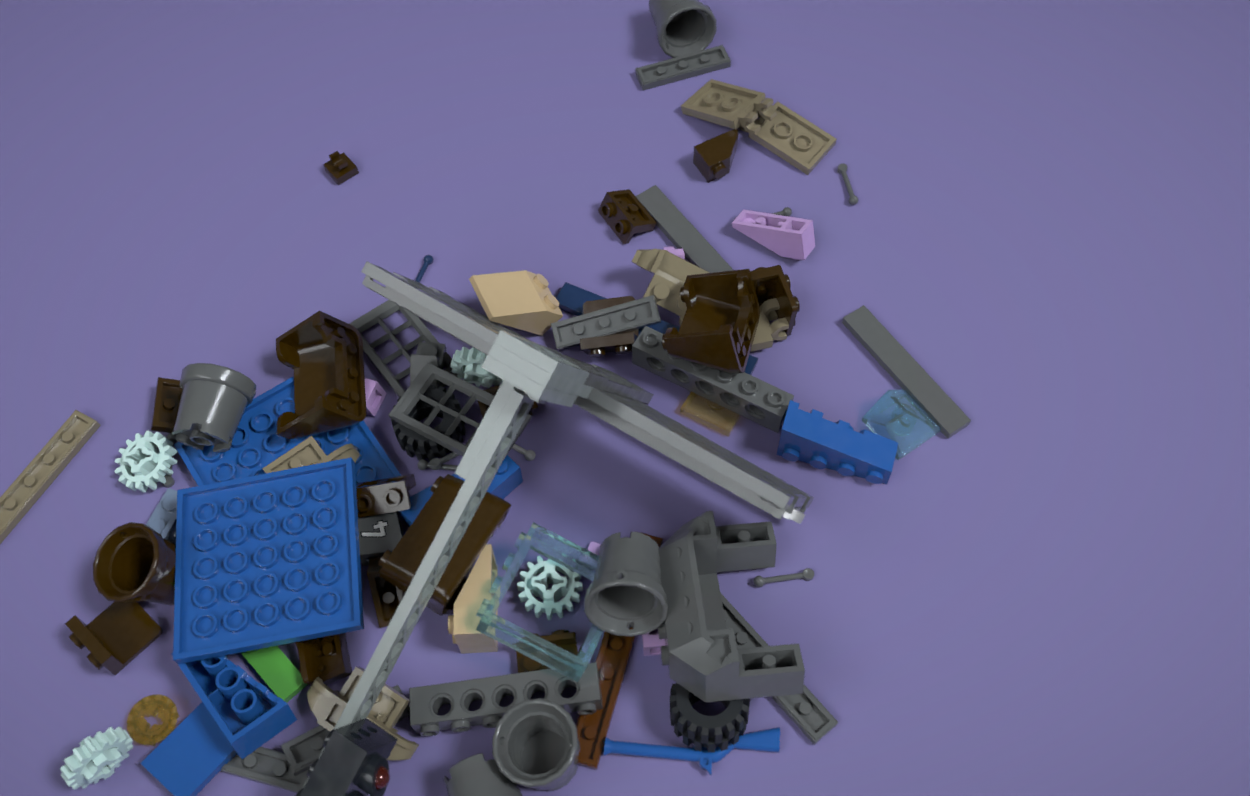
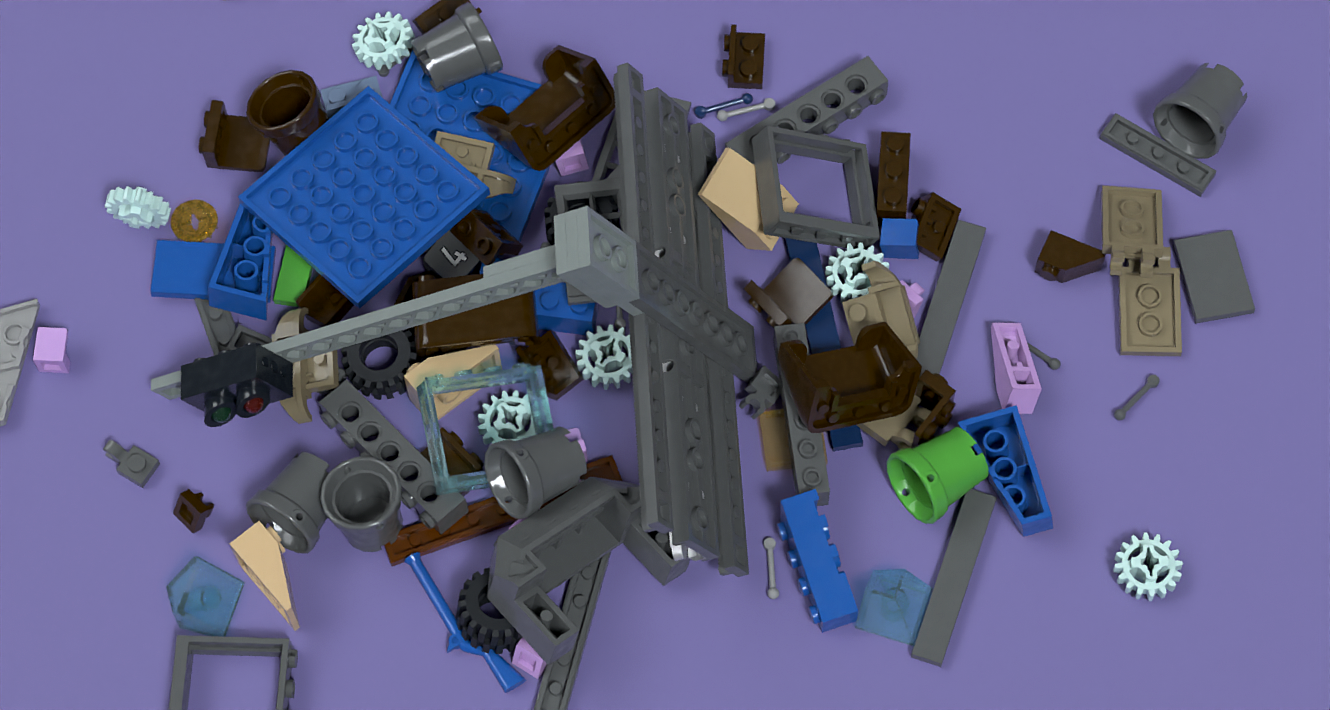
camera: 55 degrees right, 5 degrees up
dark grey tile [551,295,661,350] -> none
dark grey hinge [753,568,814,587] -> none
none -> black tyre [341,329,421,400]
none -> lavender tile [512,637,547,679]
none -> dark brown bracket [515,330,584,401]
none -> light aqua gear [576,324,633,390]
none -> light grey hinge [717,98,775,121]
none -> dark brown bracket [722,24,765,89]
none -> dark grey brick [725,56,888,165]
none -> dark grey plate [739,365,781,419]
none -> dark grey window [752,126,880,250]
none -> light grey hinge [763,537,779,600]
none -> light aqua gear [825,242,889,303]
none -> dark brown brick [876,131,911,226]
none -> blue panel [880,218,919,259]
none -> bright green piece [887,427,988,524]
none -> blue wedge [957,405,1053,537]
none -> light aqua gear [1113,533,1183,601]
none -> dark grey tile [1173,230,1255,324]

